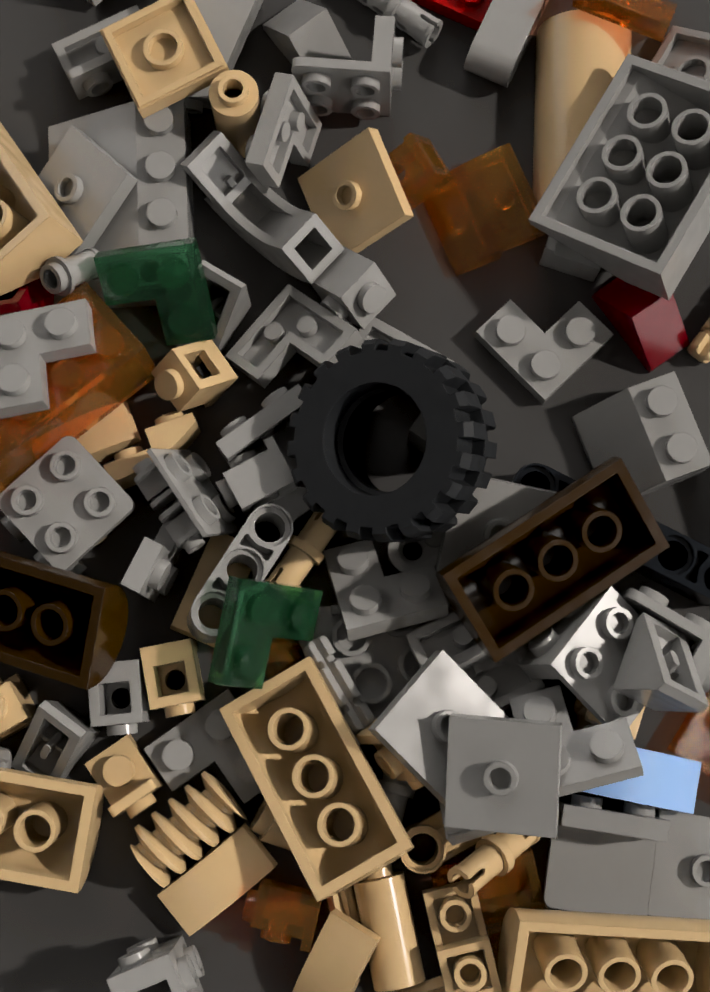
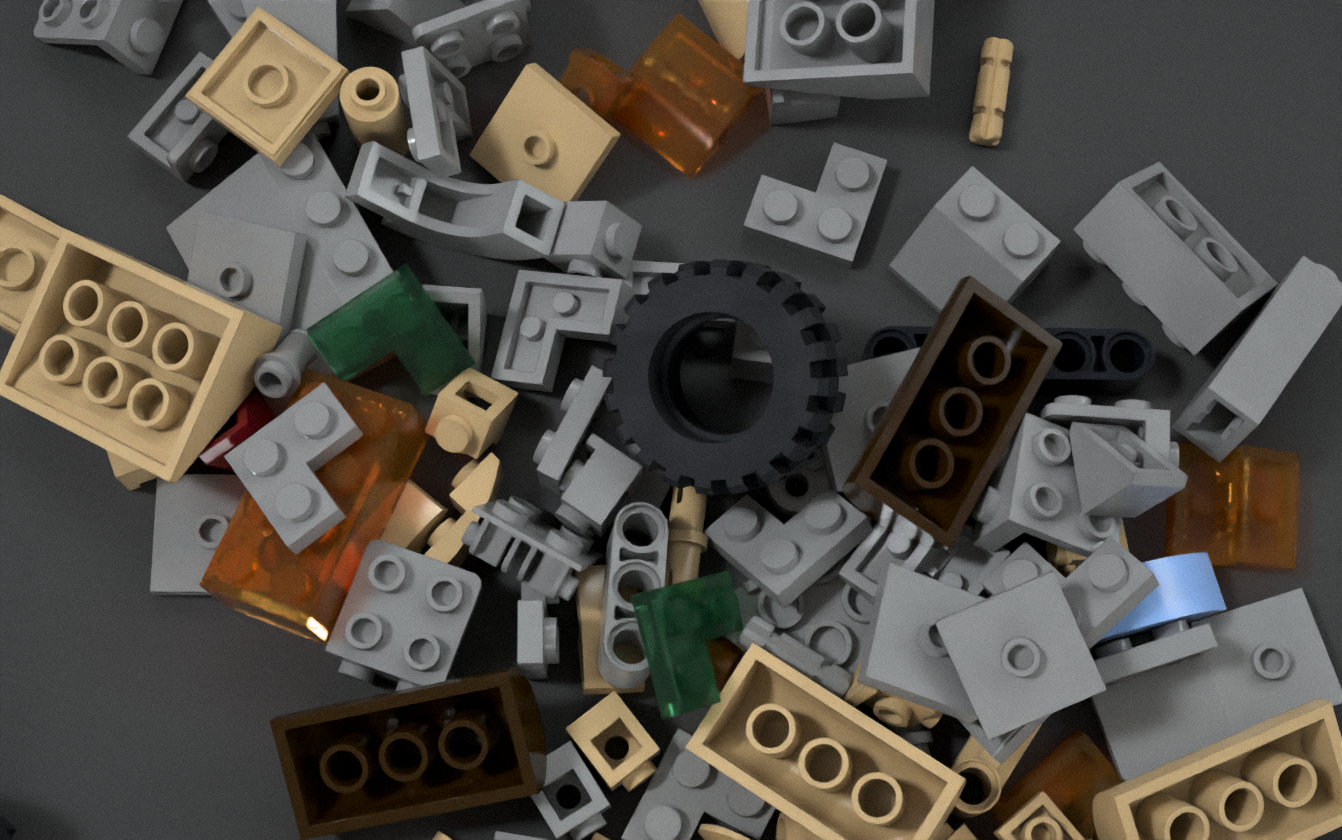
camera: 30 degrees left, 5 degrees down
tan pin [447,832,541,899] -> none
dark red slope [592,277,690,373] -> none

